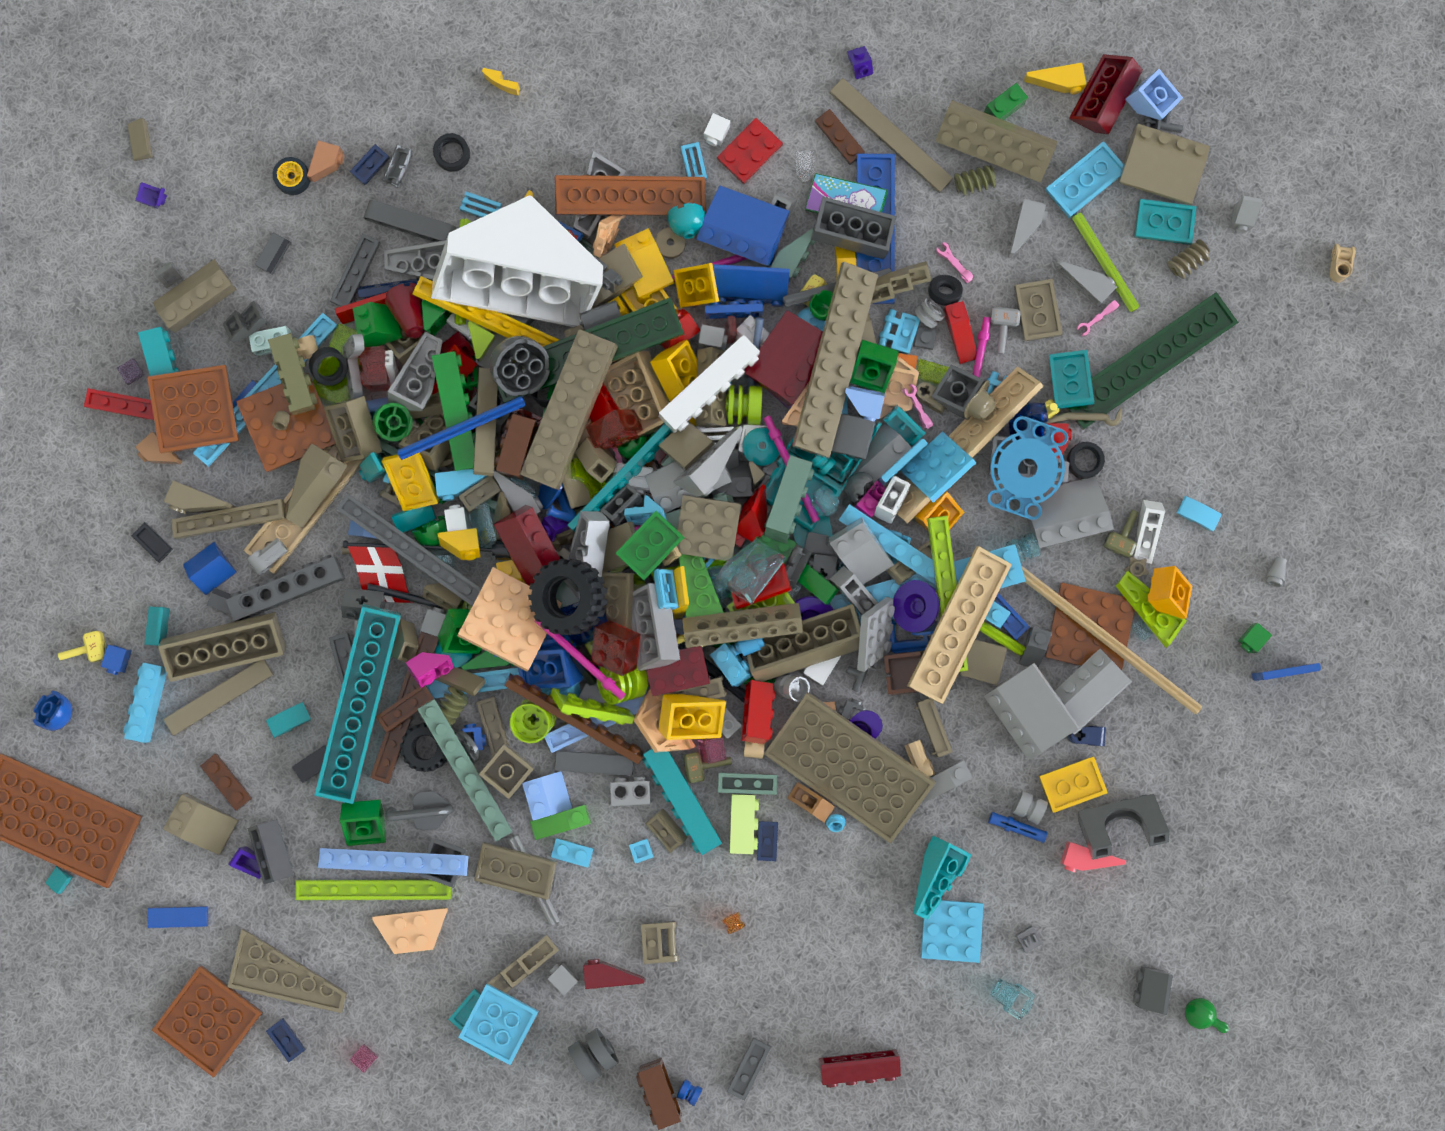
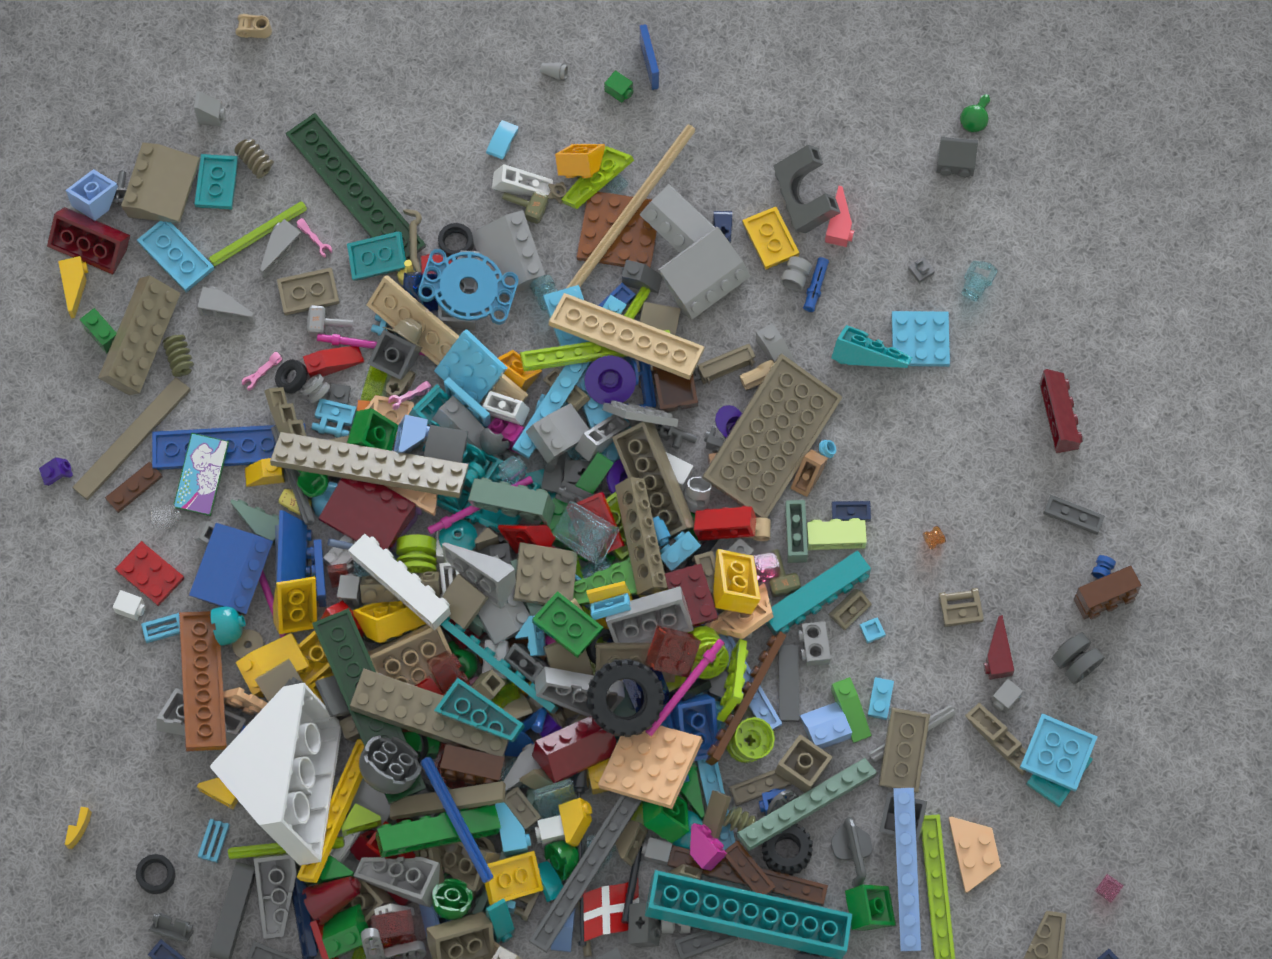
camera: 95 degrees left, 15 degrees down
dark grey slope [811,196,897,260] -> none
none -> teal wedge [434,677,525,742]

